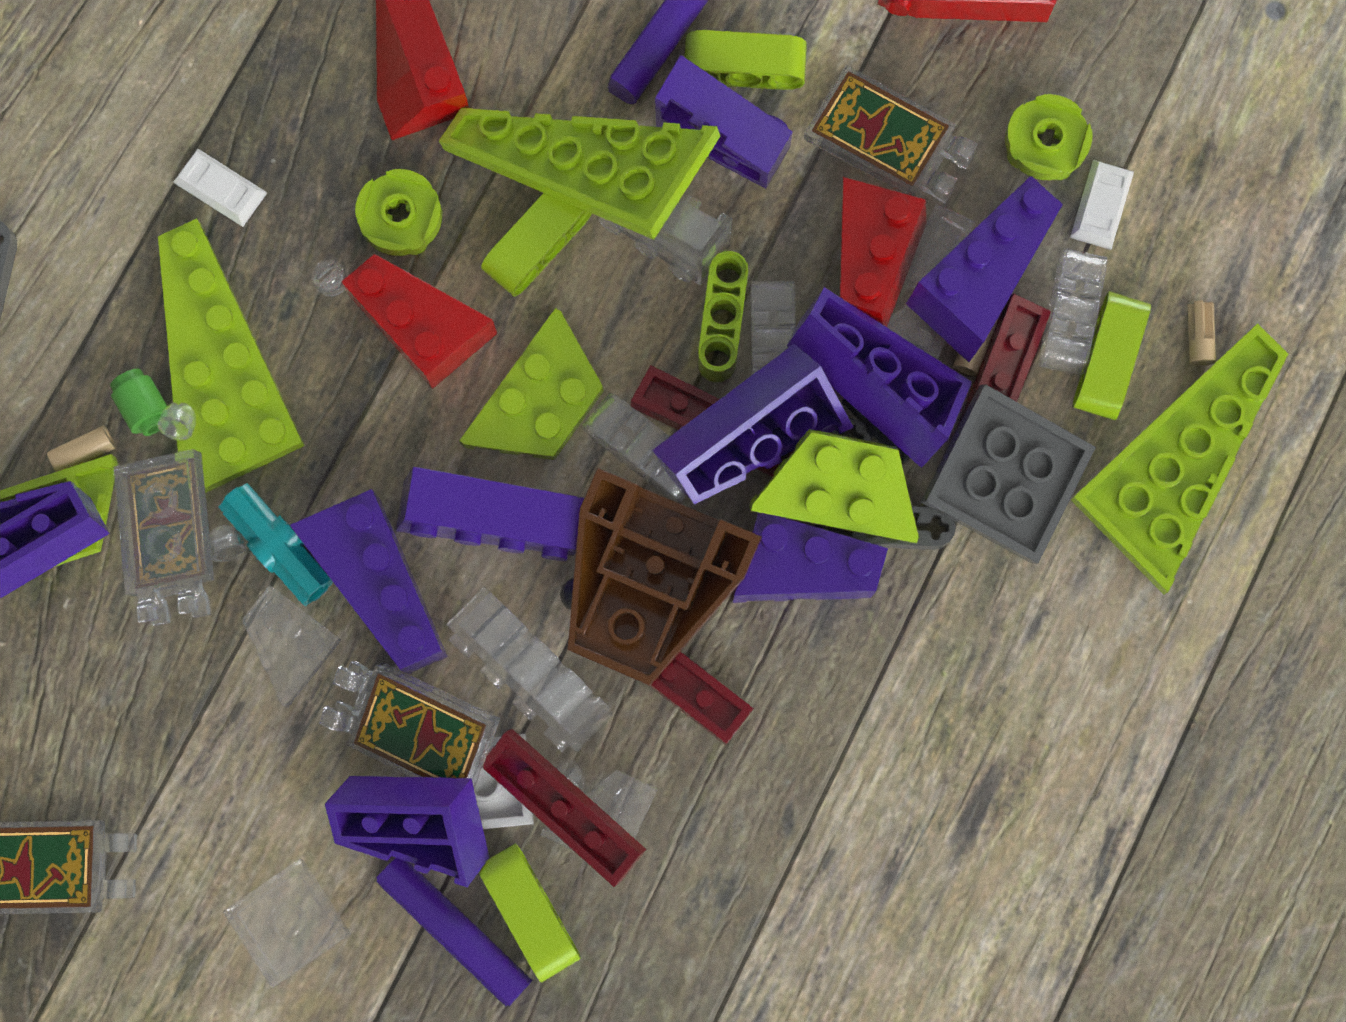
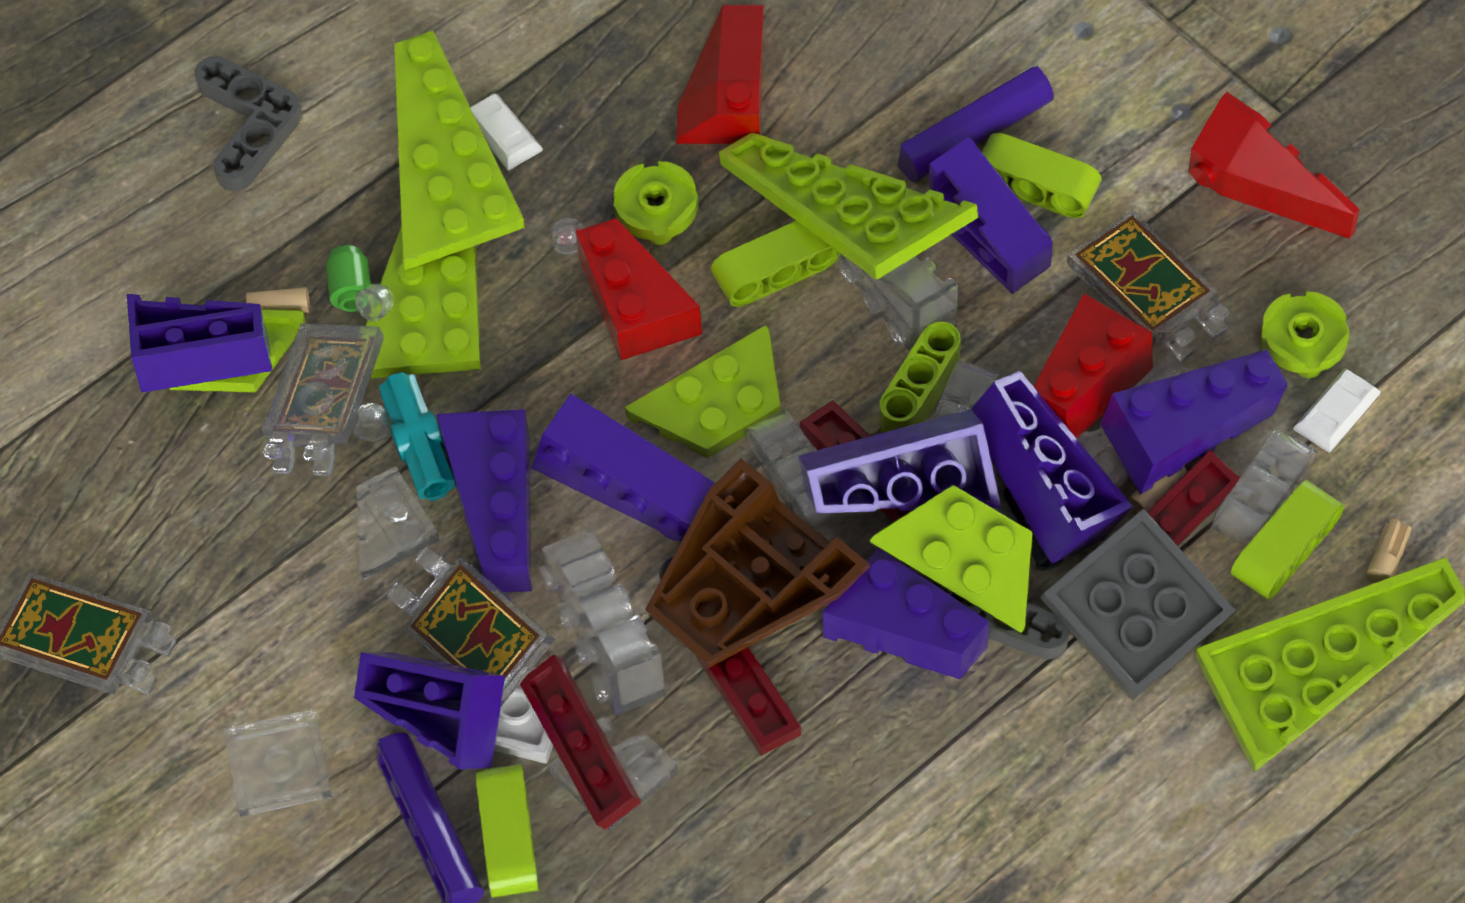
camera: 25 degrees right, 20 degrees down
none -> lime wing [394,30,525,271]

